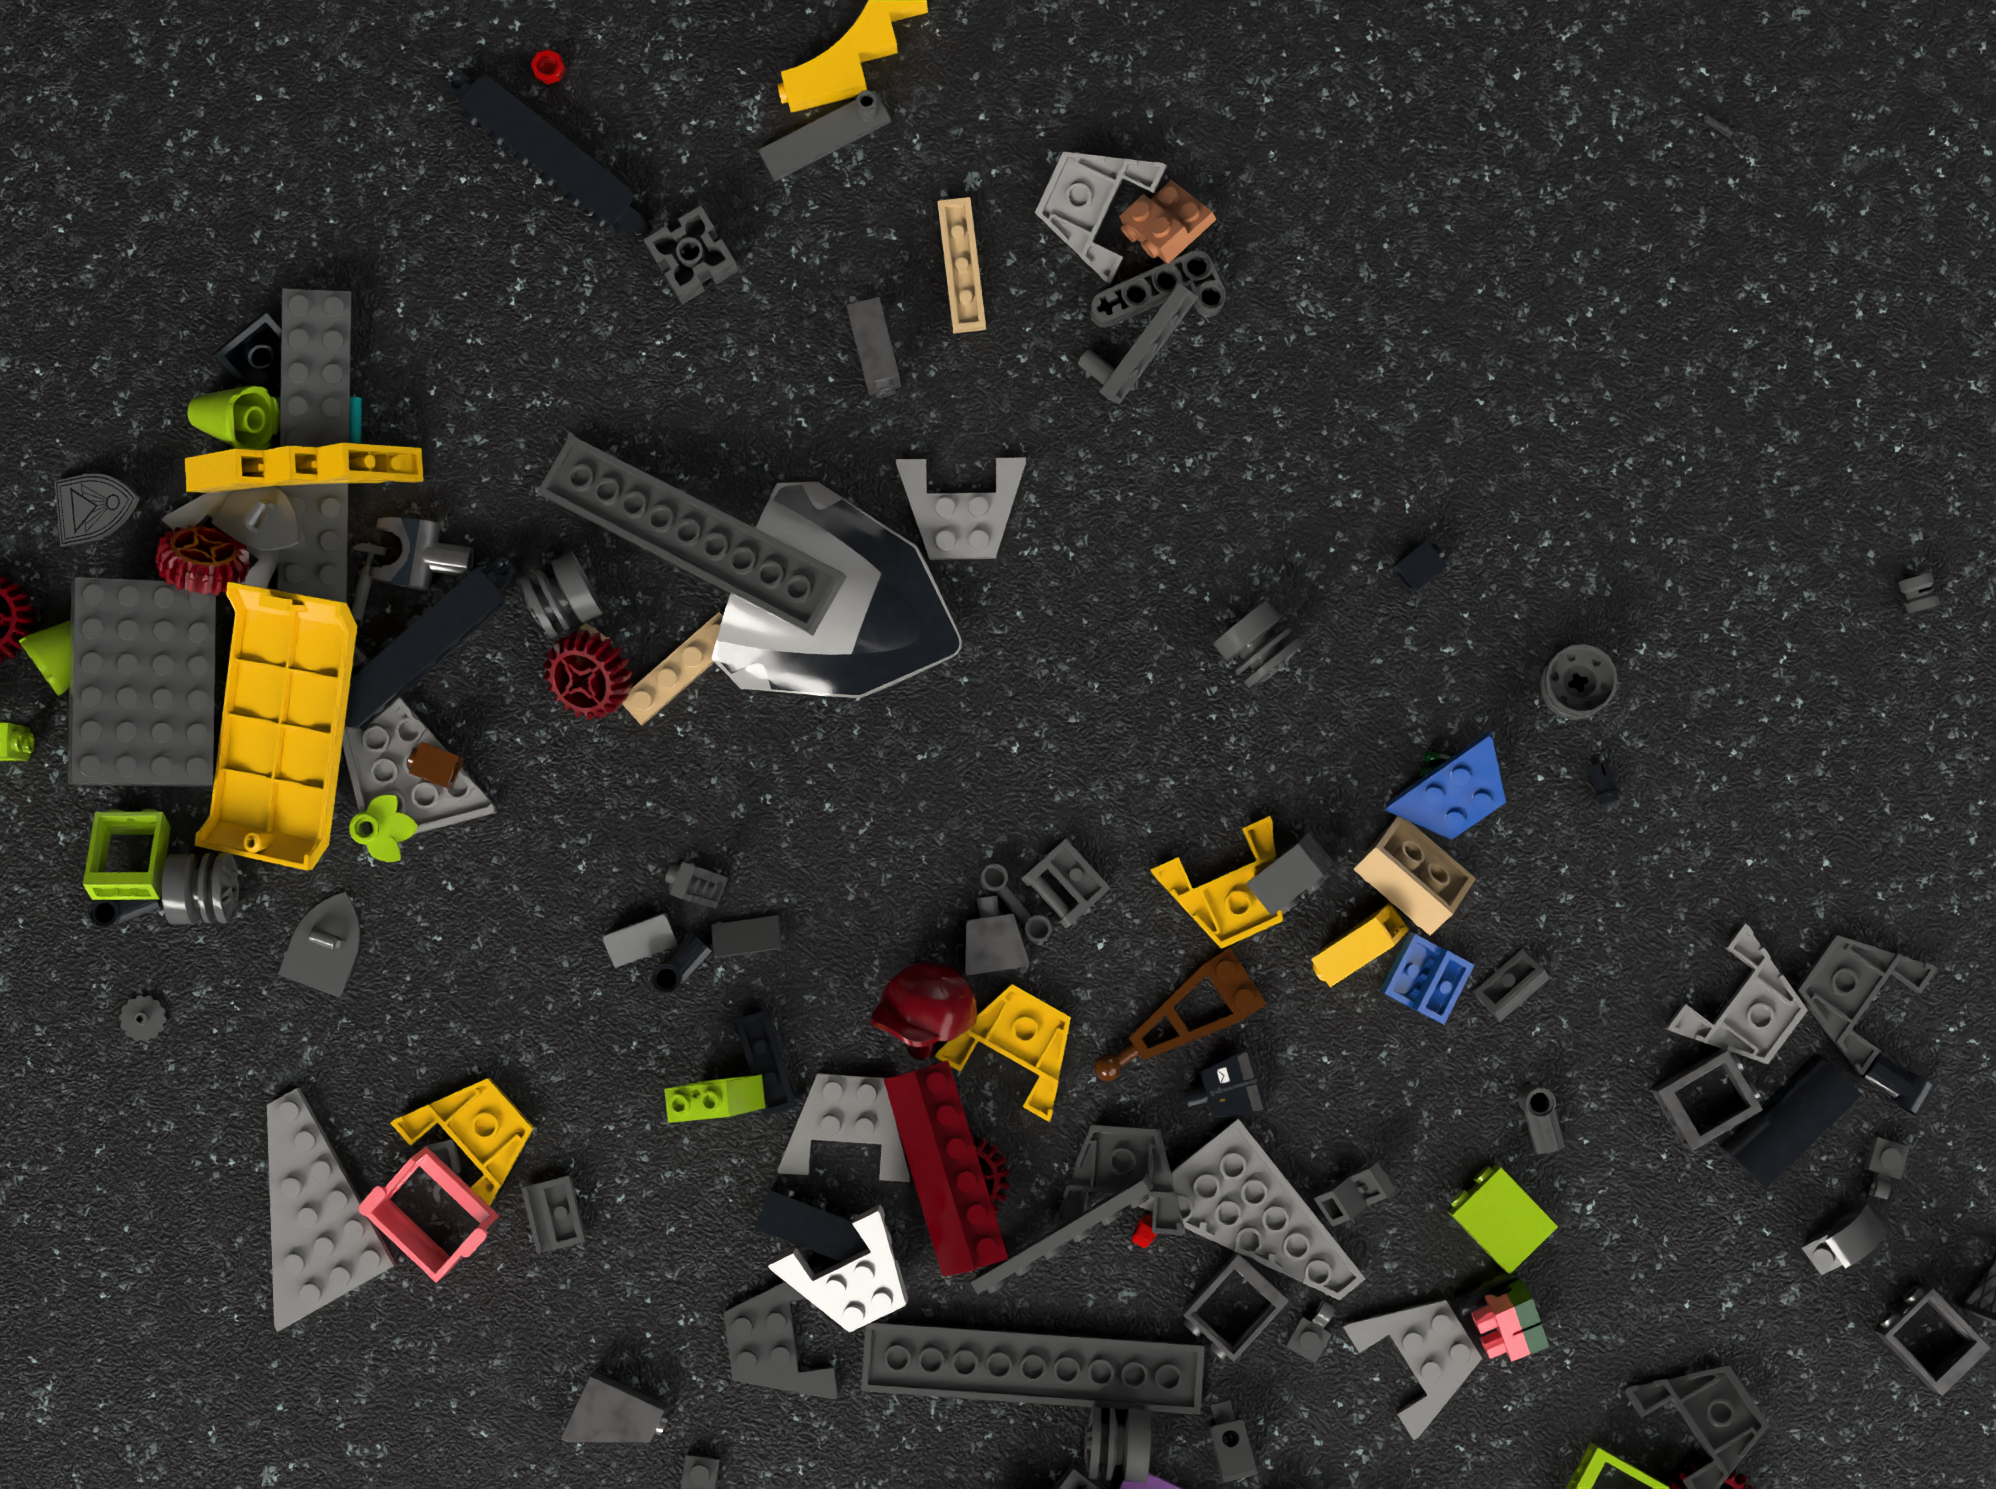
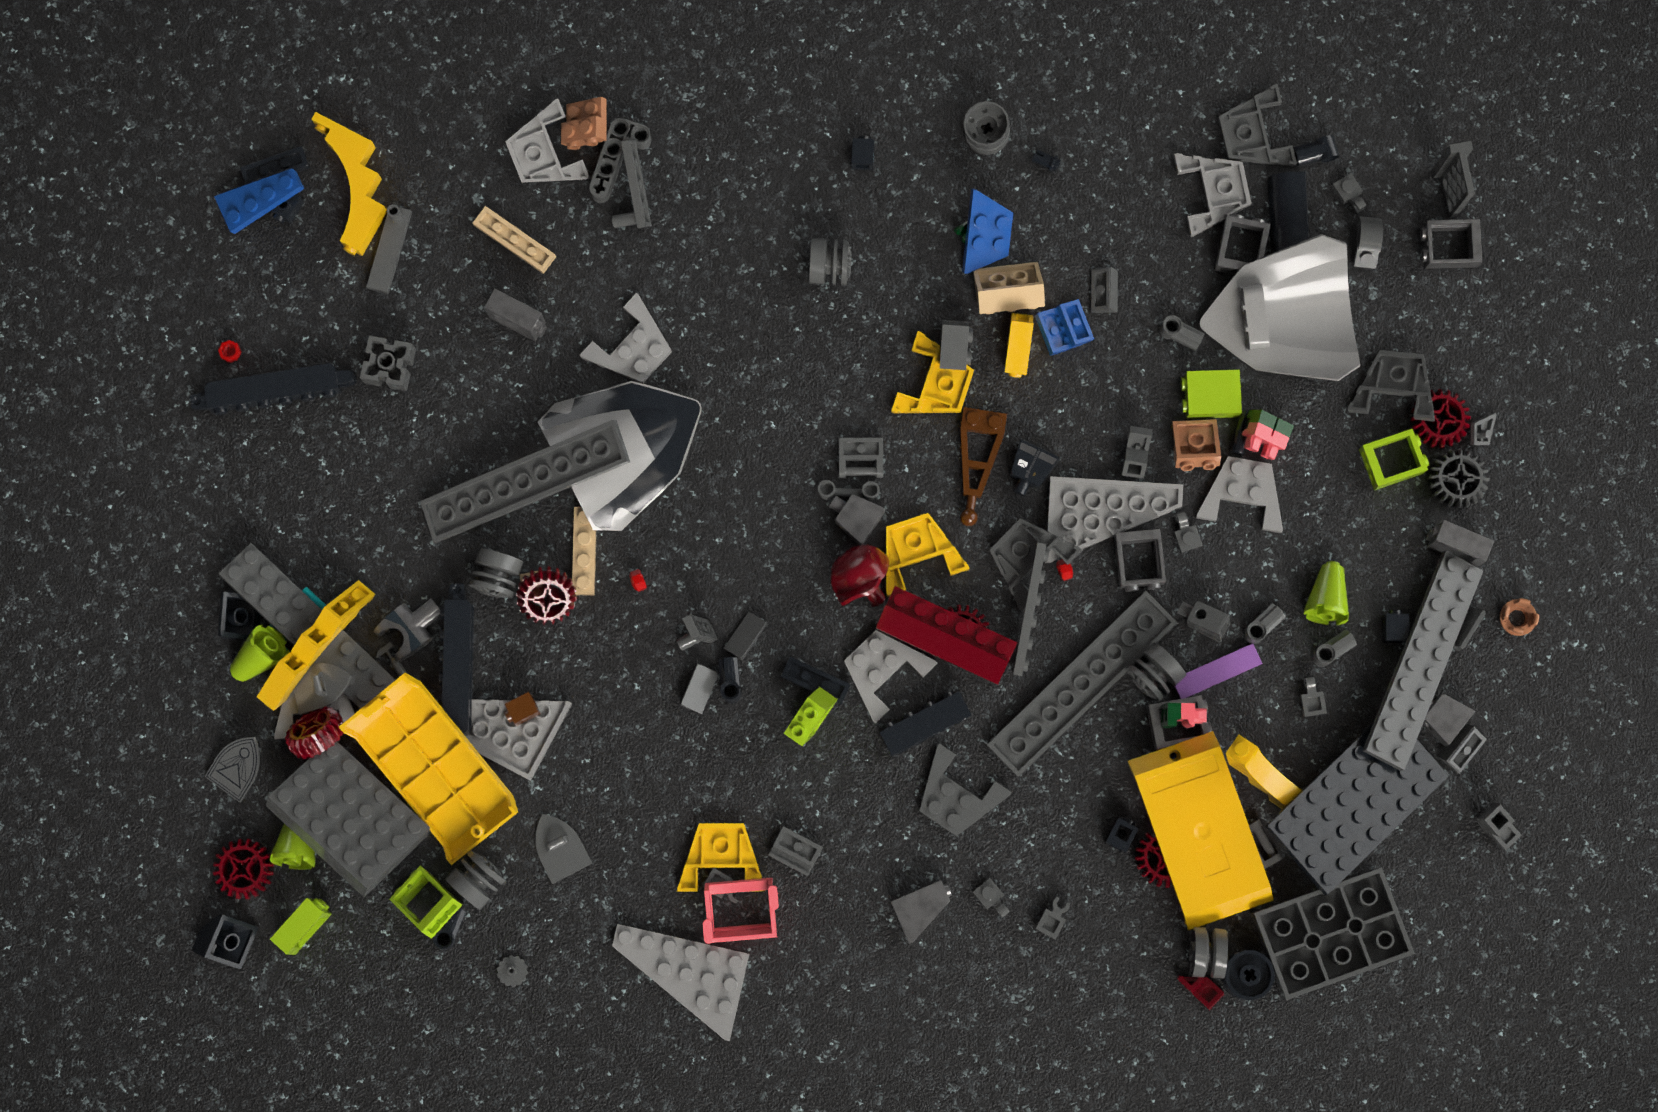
camera: 40 degrees left, 5 degrees down
lime plate [349,795,418,862] -> none
wing [768,1205,908,1333] -> none
none -> red tile [629,569,647,592]
none -> nougat plate [1172,419,1221,471]
none -> light grey windscreen [1200,234,1360,381]

